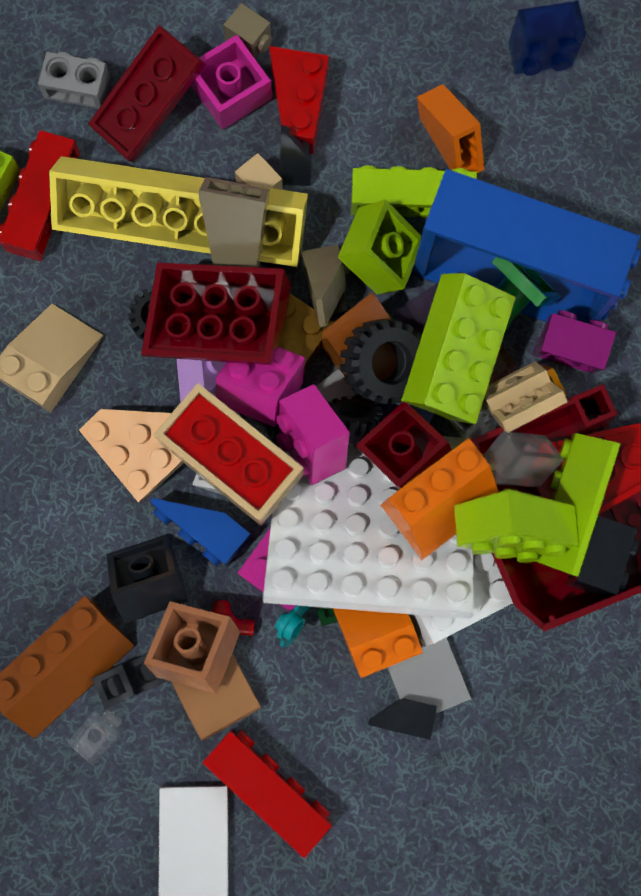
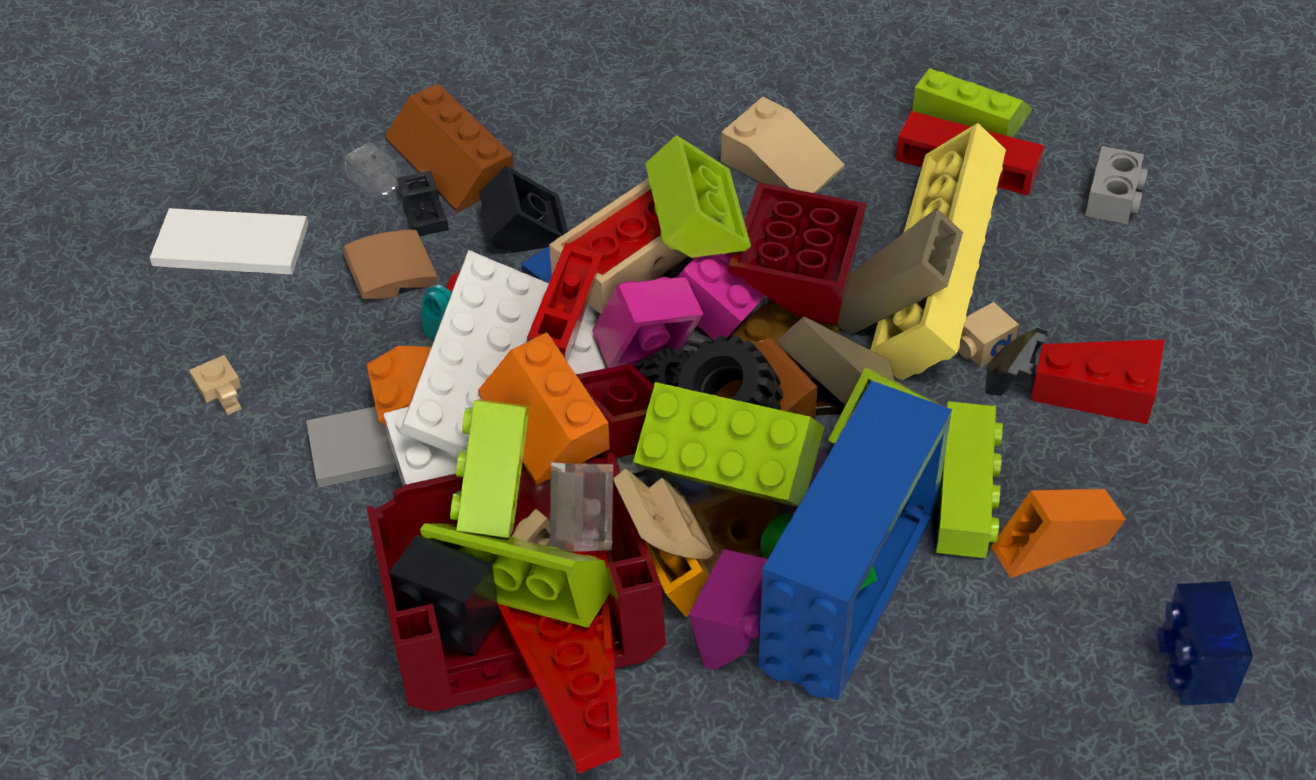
camera: 100 degrees right, 30 degrees down
dark red tile [88,25,206,163] -> none
nougat brick [144,602,240,694] -> none
dark pink brick [191,35,272,130] -> none
red brick [202,729,332,859] -> none
dark tan brick [223,3,272,59] -> none
black slope [368,698,437,740] -> none
none -> tan plate [189,355,242,415]
none -> red slope [527,243,603,362]
none -> lime slope [645,135,751,258]

